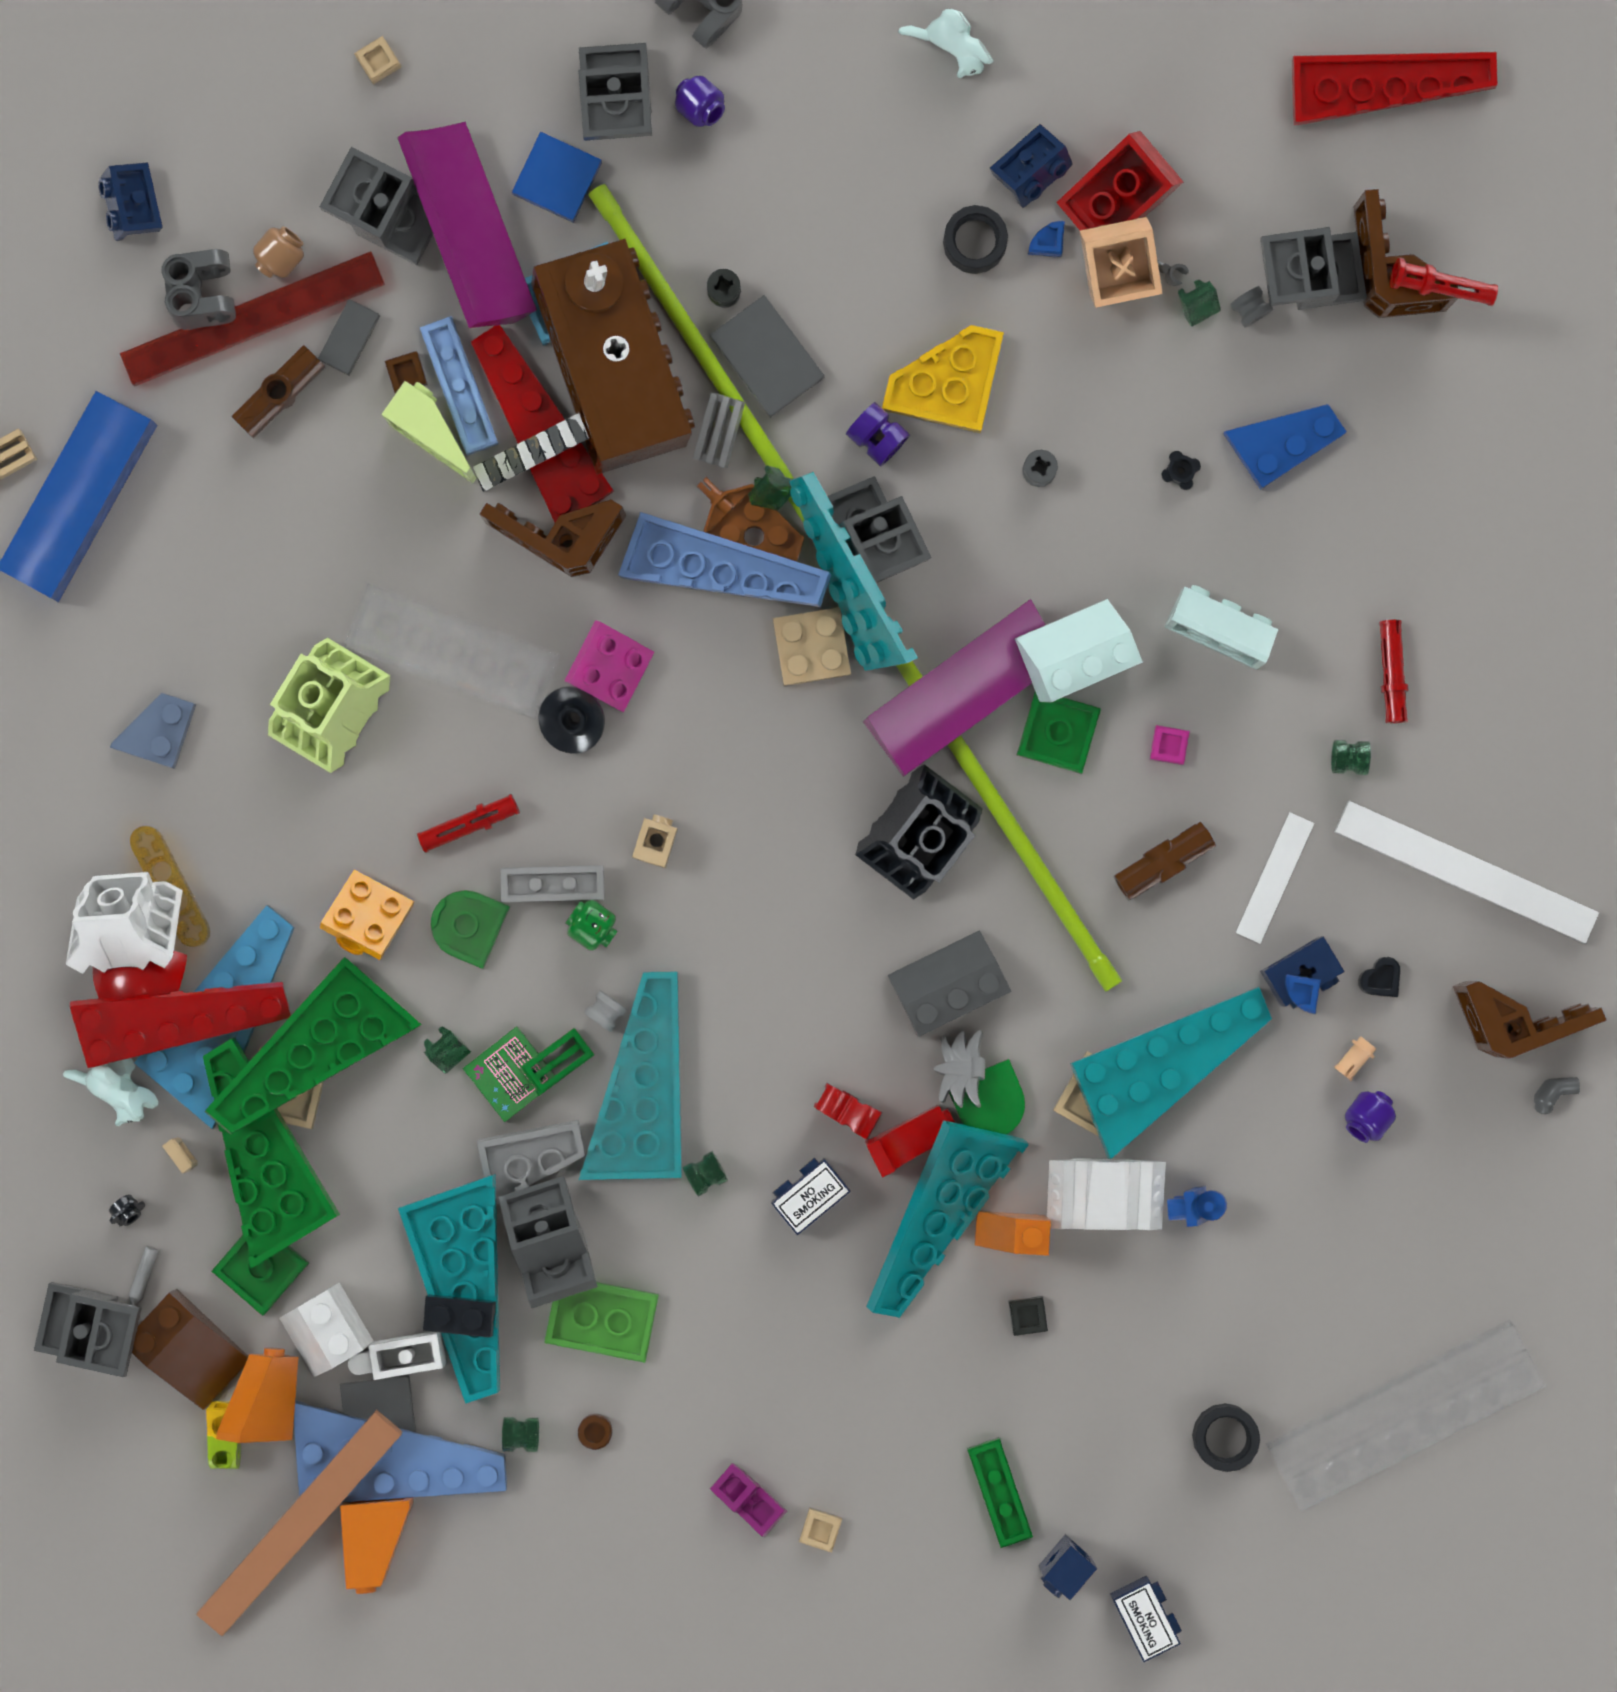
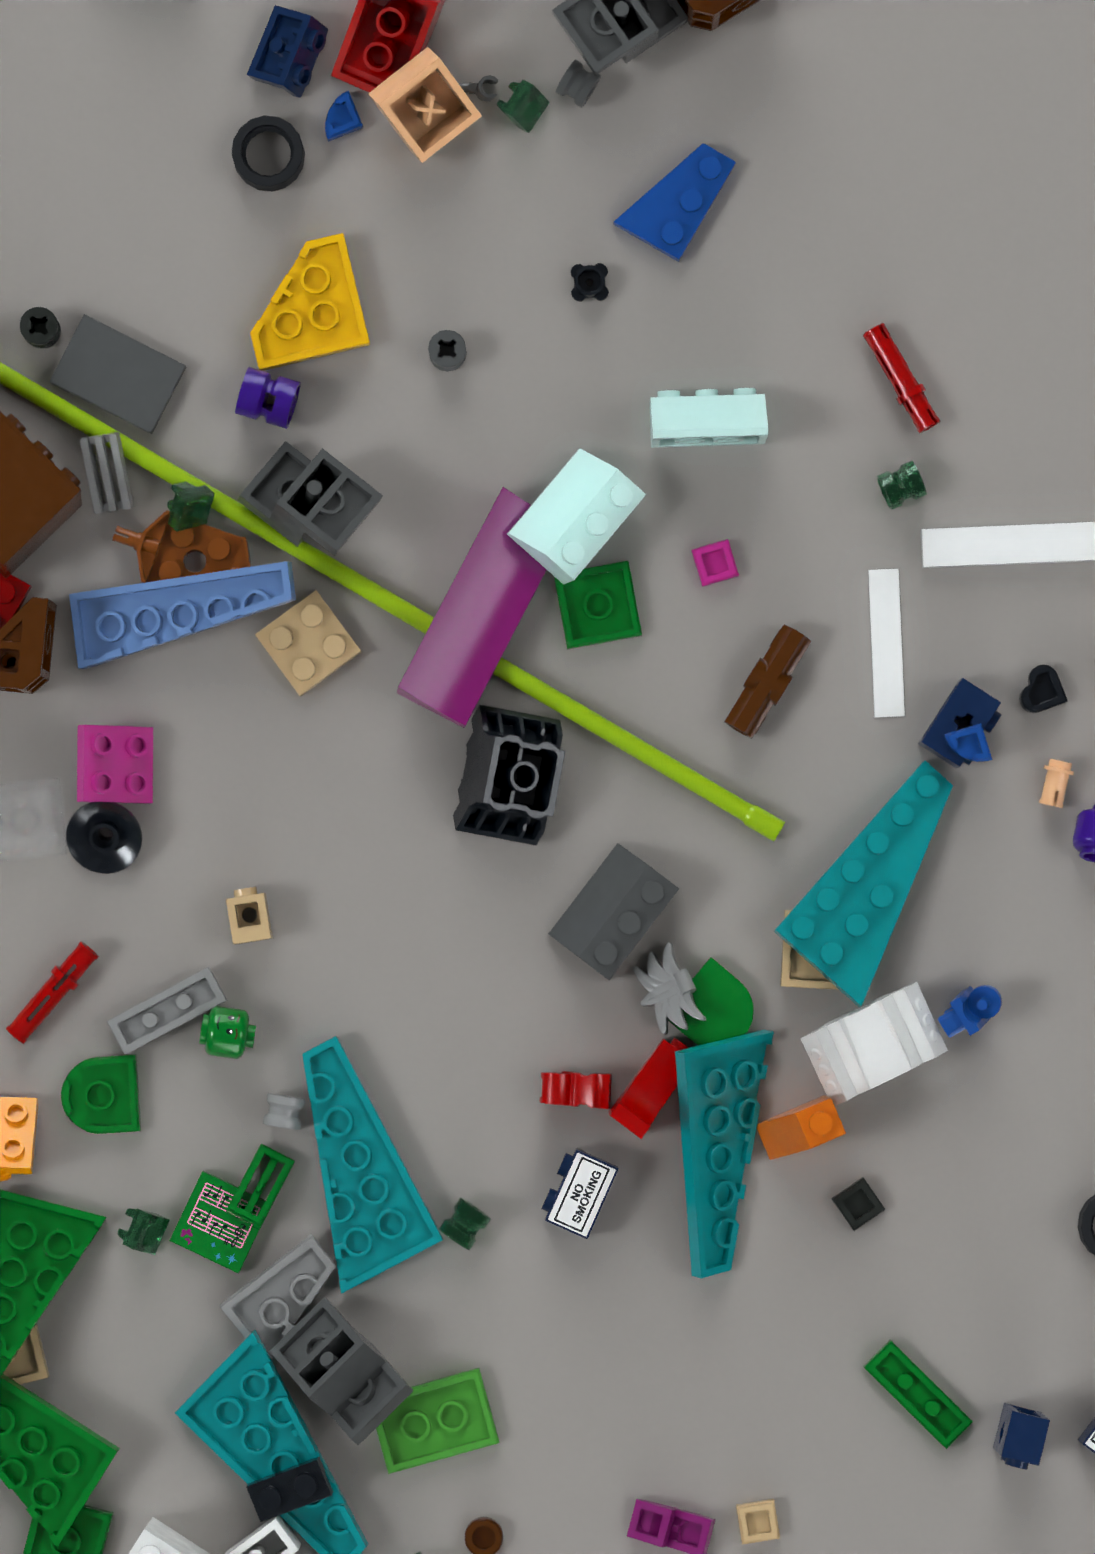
camera: 25 degrees left, 0 degrees up
teal wing [789,472,918,671] -> none

